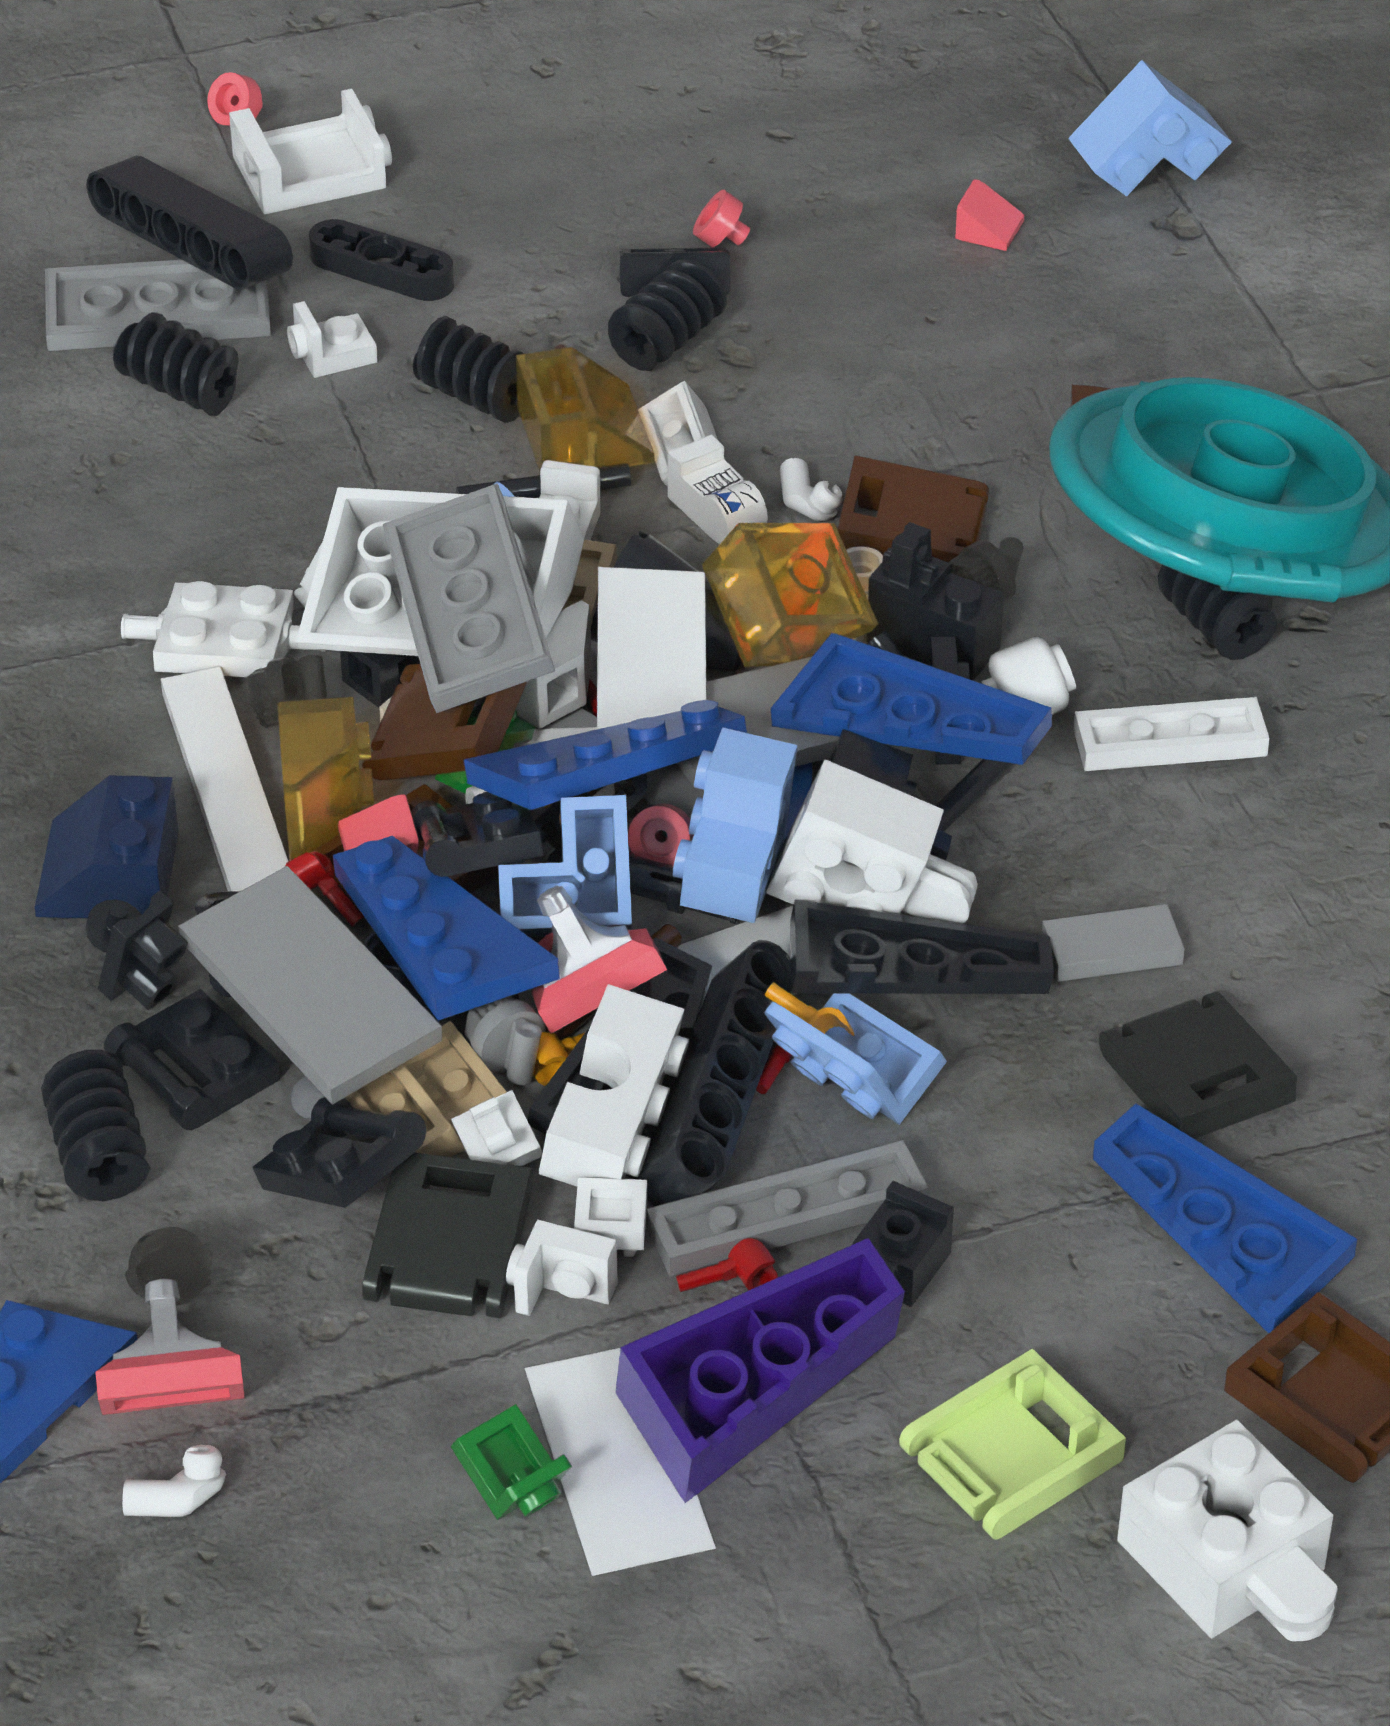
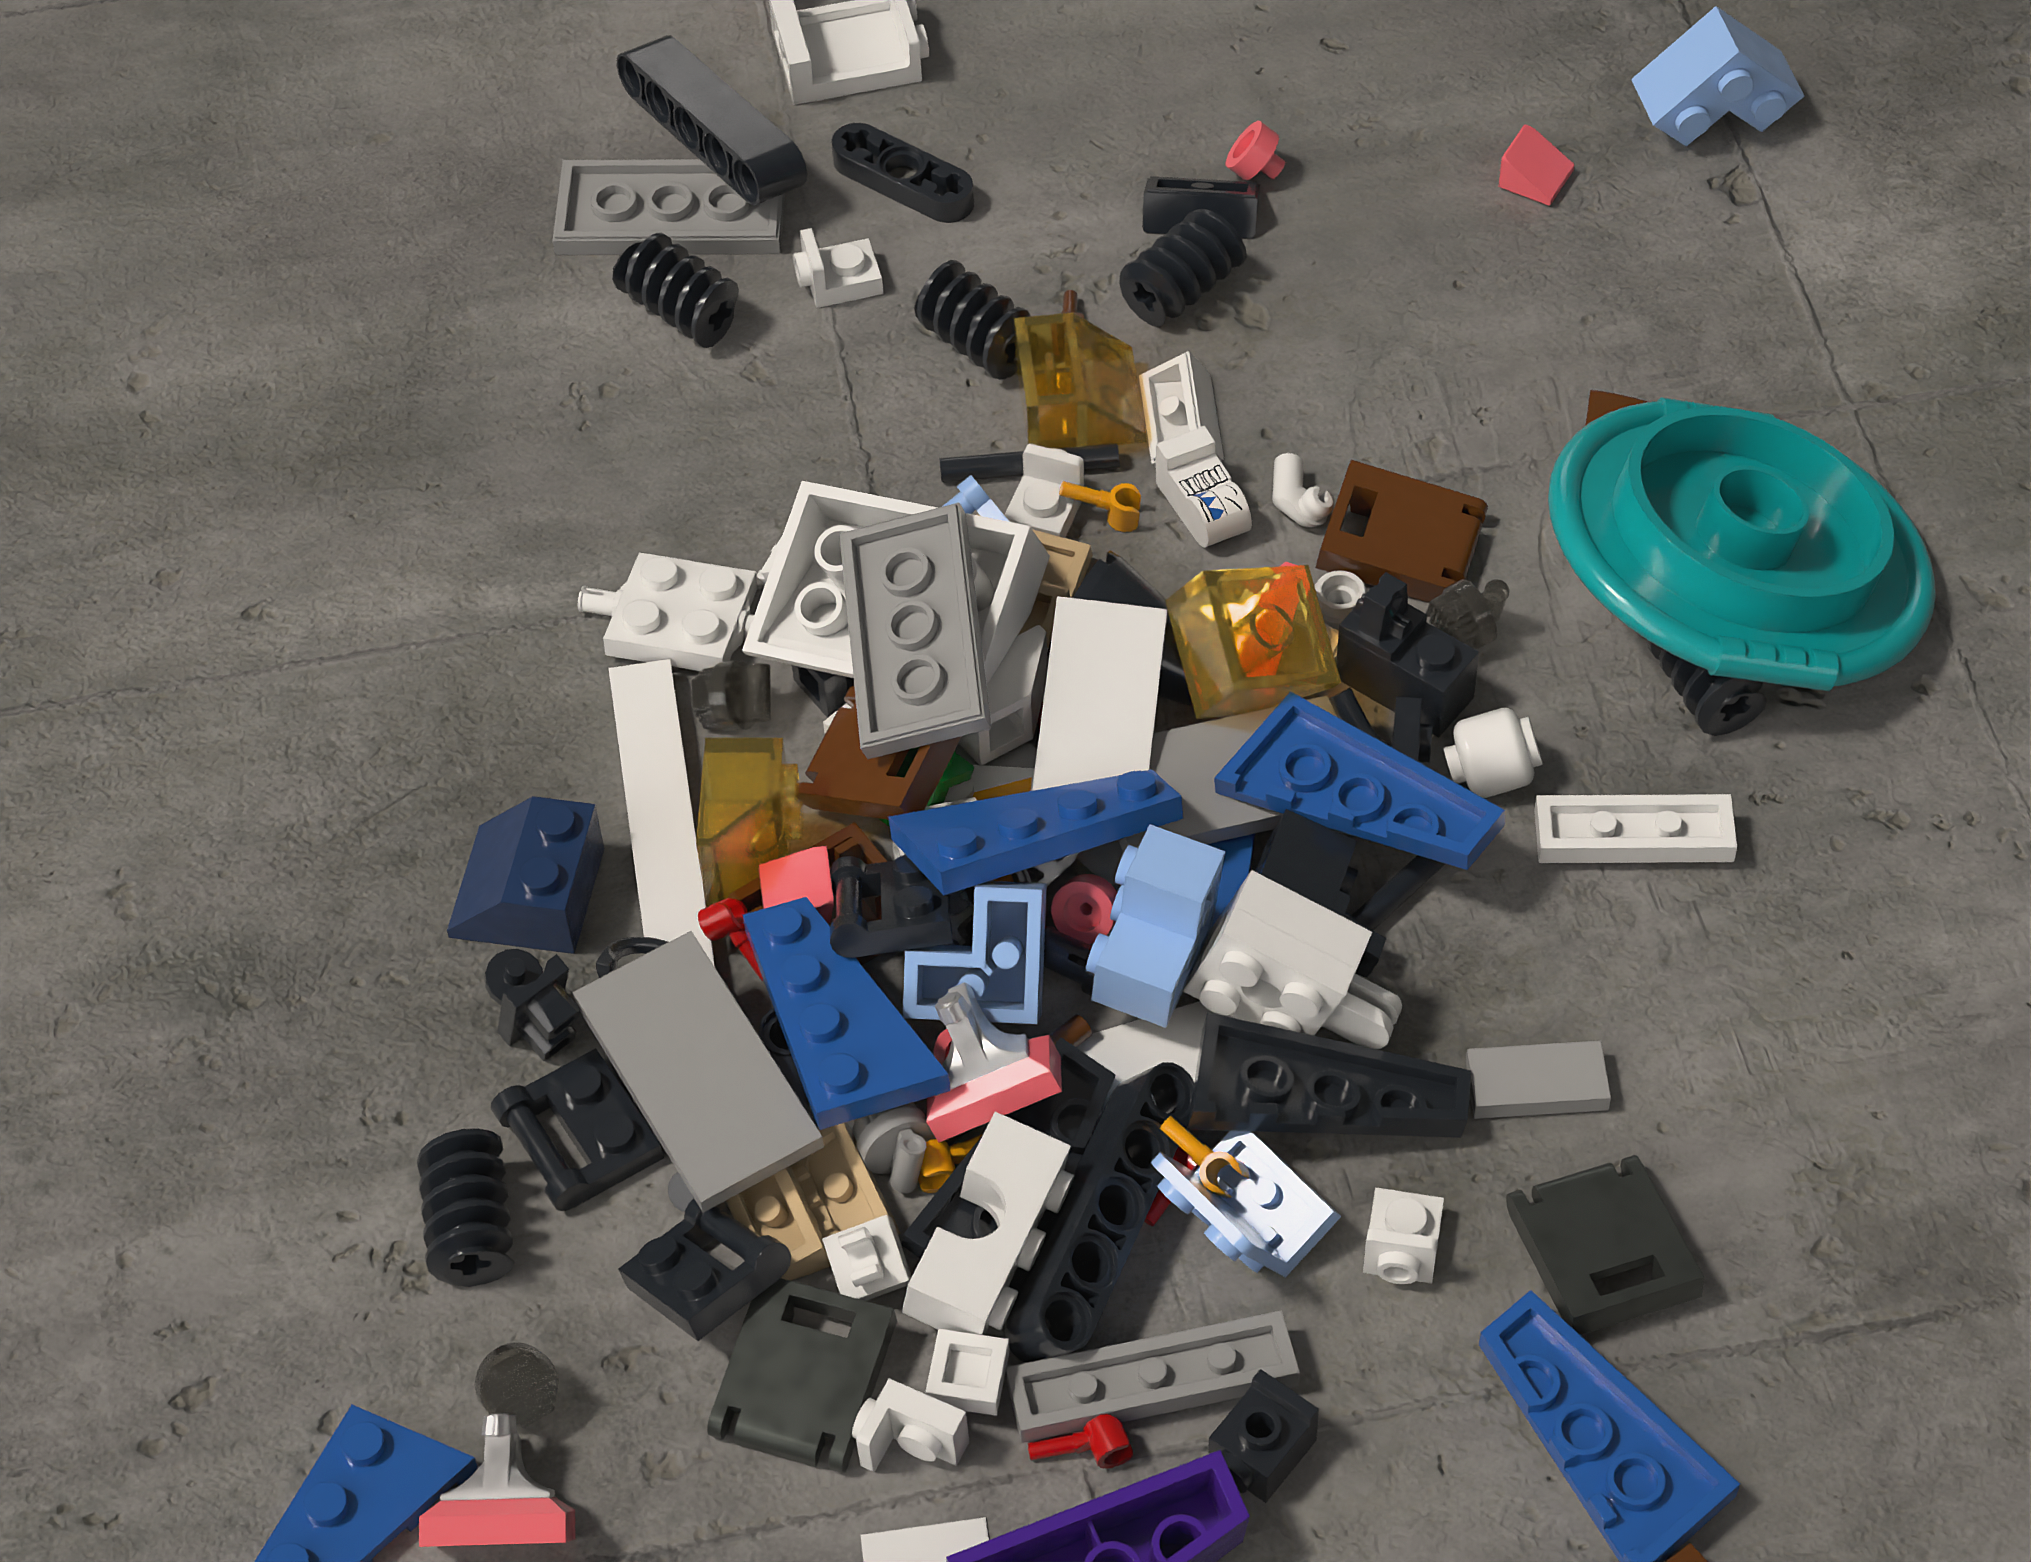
camera: 10 degrees right, 10 degrees up
none -> light orange hand [1059,481,1141,532]
none -> white bracket [1363,1187,1444,1284]

